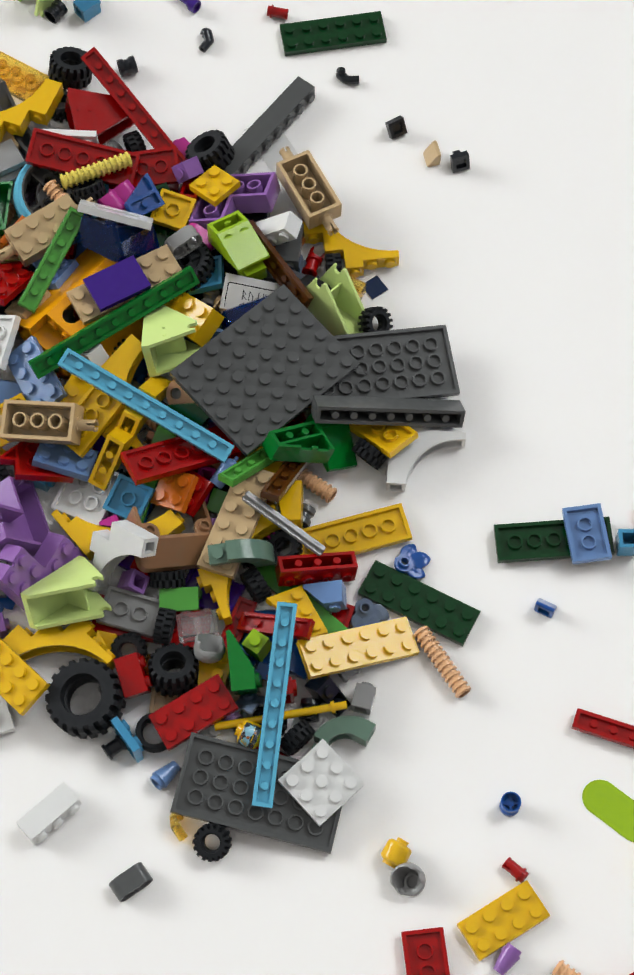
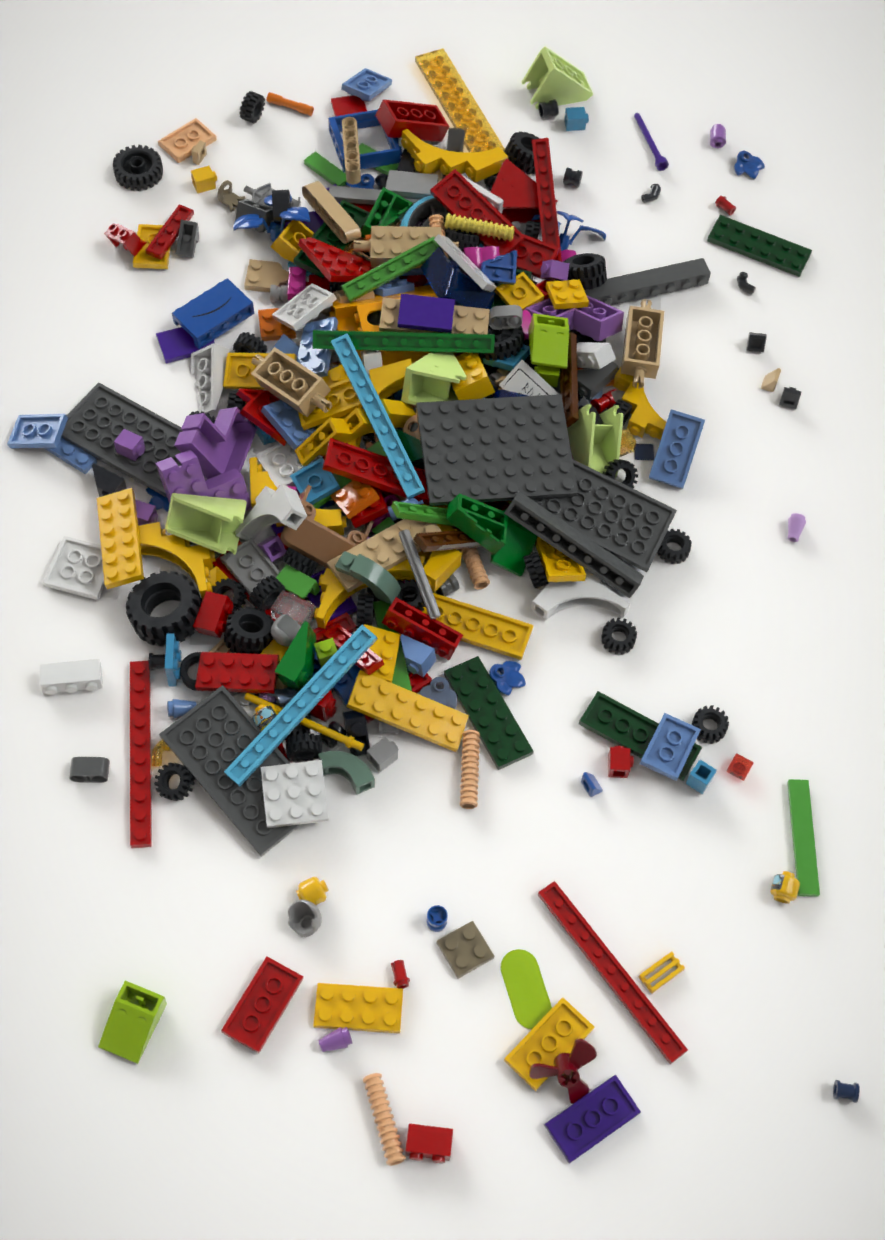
camera: 30 degrees right, 5 degrees down
none -> red plate [130,660,152,848]
none -> dark tan plate [436,921,495,979]
none -> blue plant [532,211,607,251]
none -> black tyre [601,618,637,655]
none -> red brick [608,746,634,778]
none -> medium blue plate [649,409,705,489]
none -> black tyre [657,529,692,564]
none -> black tyre [692,705,729,744]
none -> lavender cone [787,513,806,542]

